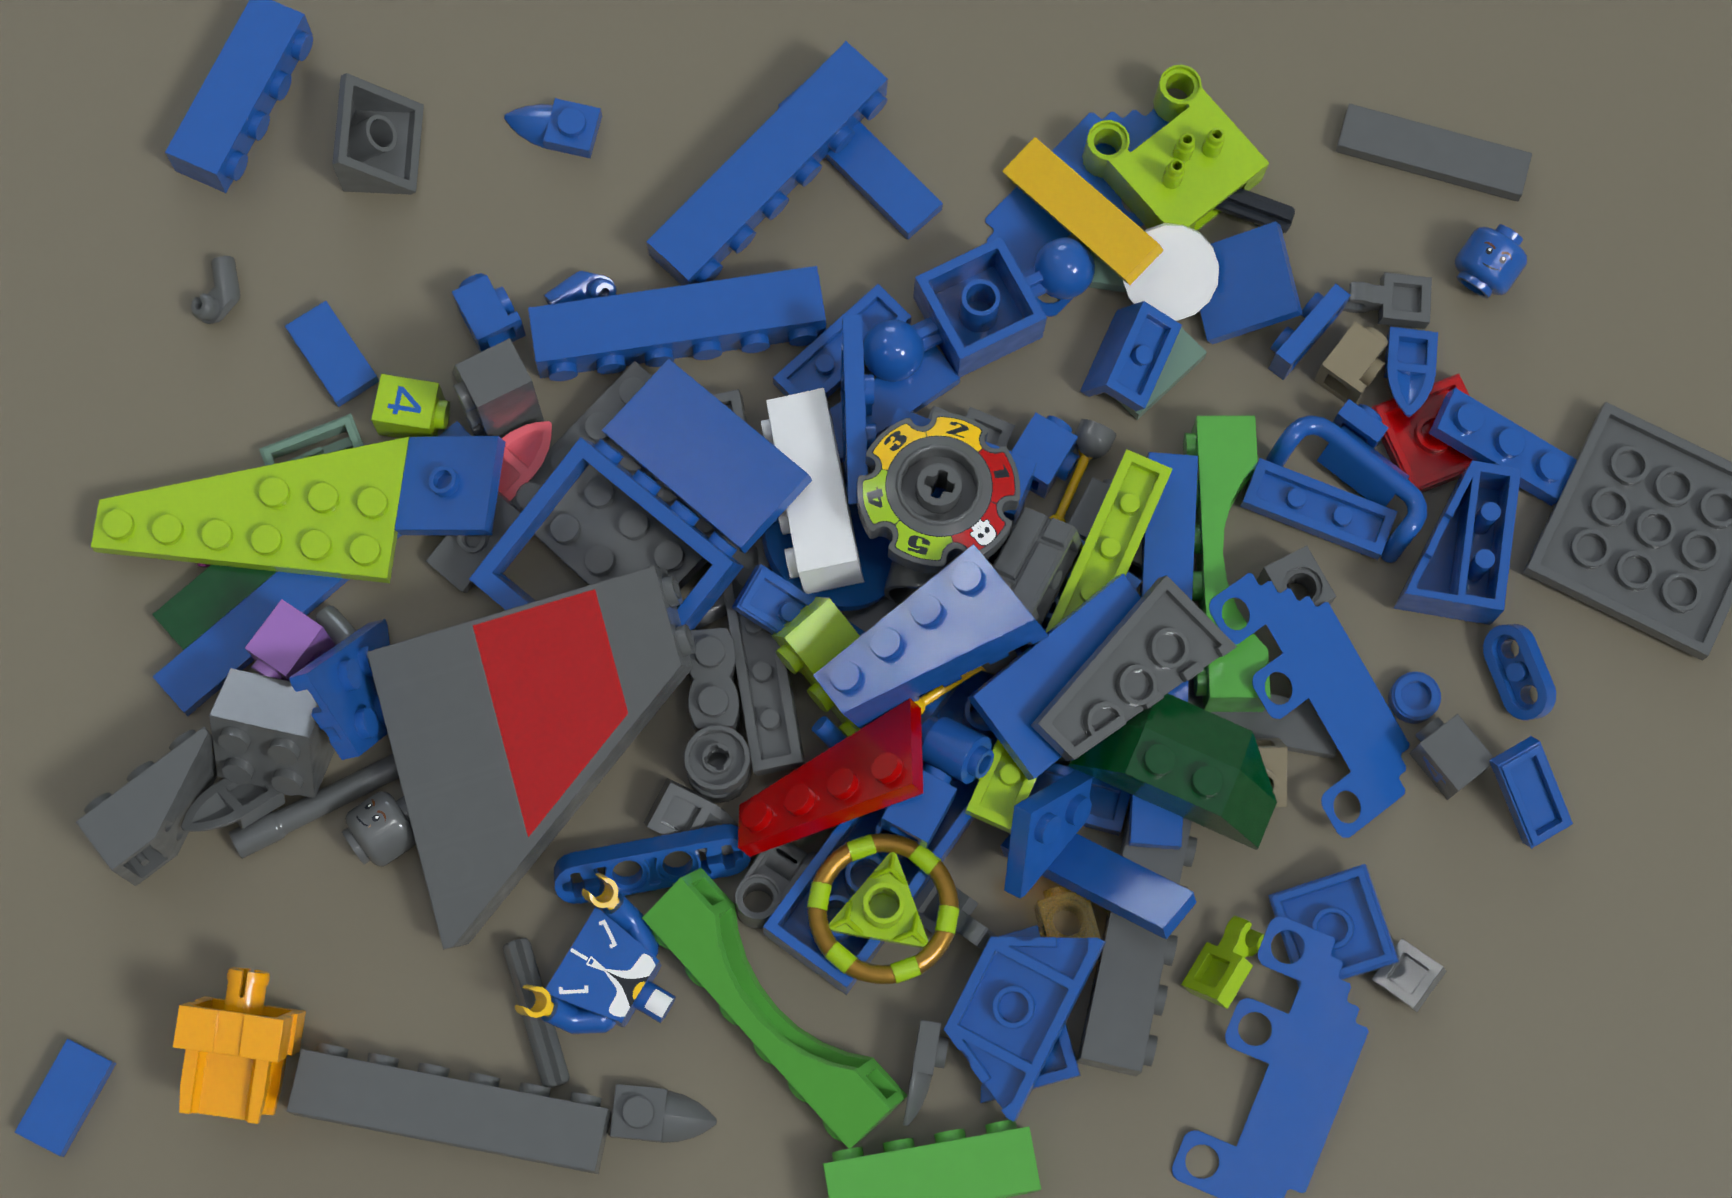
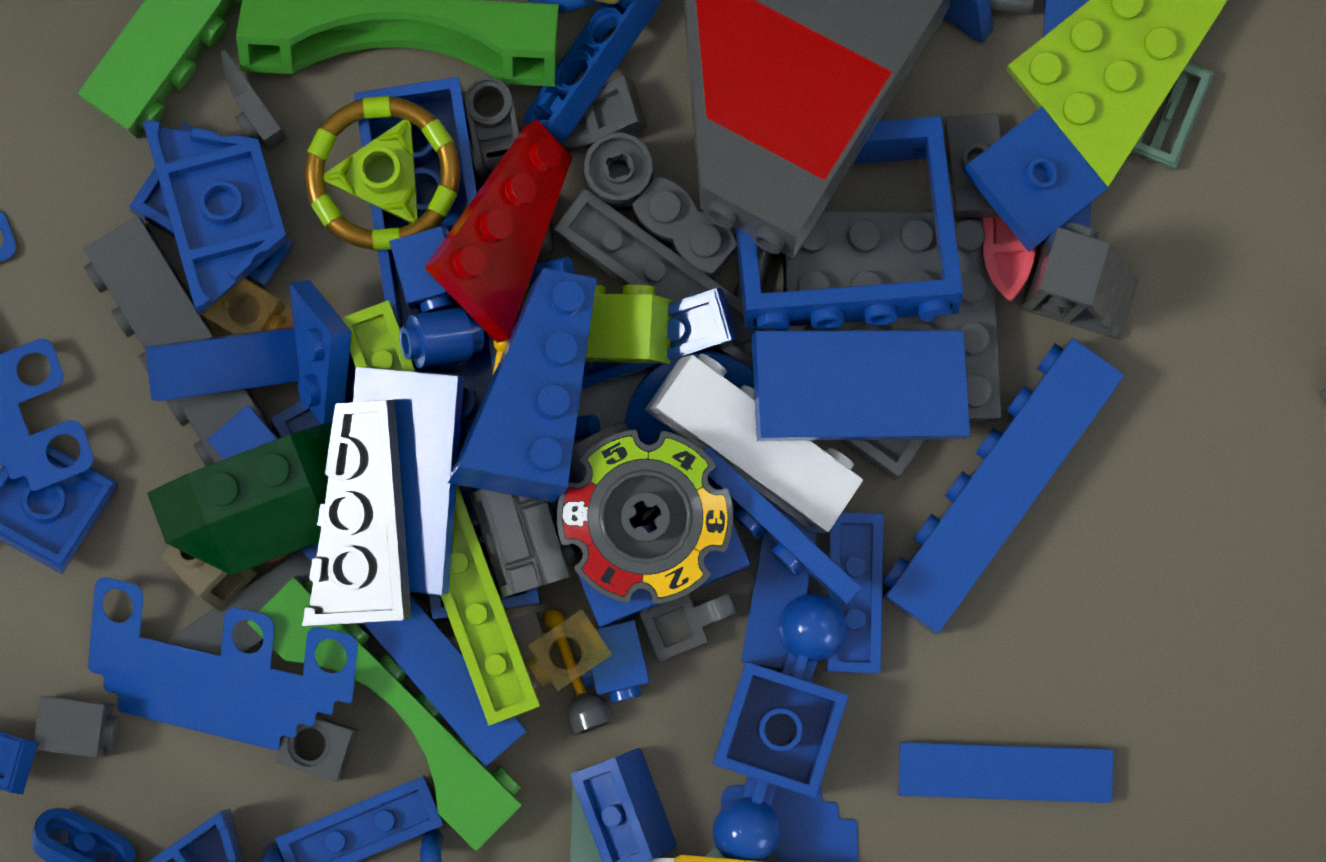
camera: 140 degrees right, 10 degrees up
blue tile [285,301,379,407] -> none
lime brick [371,374,450,438] -> none
blue brick [452,273,526,352] -> none
blue plate [504,98,602,159] -> none
blue arm [543,271,617,305] -> none
blue brick [646,41,888,285] -> none
dark grey plate [914,878,999,950] -> none
lime plate [1181,916,1264,1009] -> none
blue tile [1388,672,1441,724] -> none
none -> clear yellow brick [526,610,613,691]

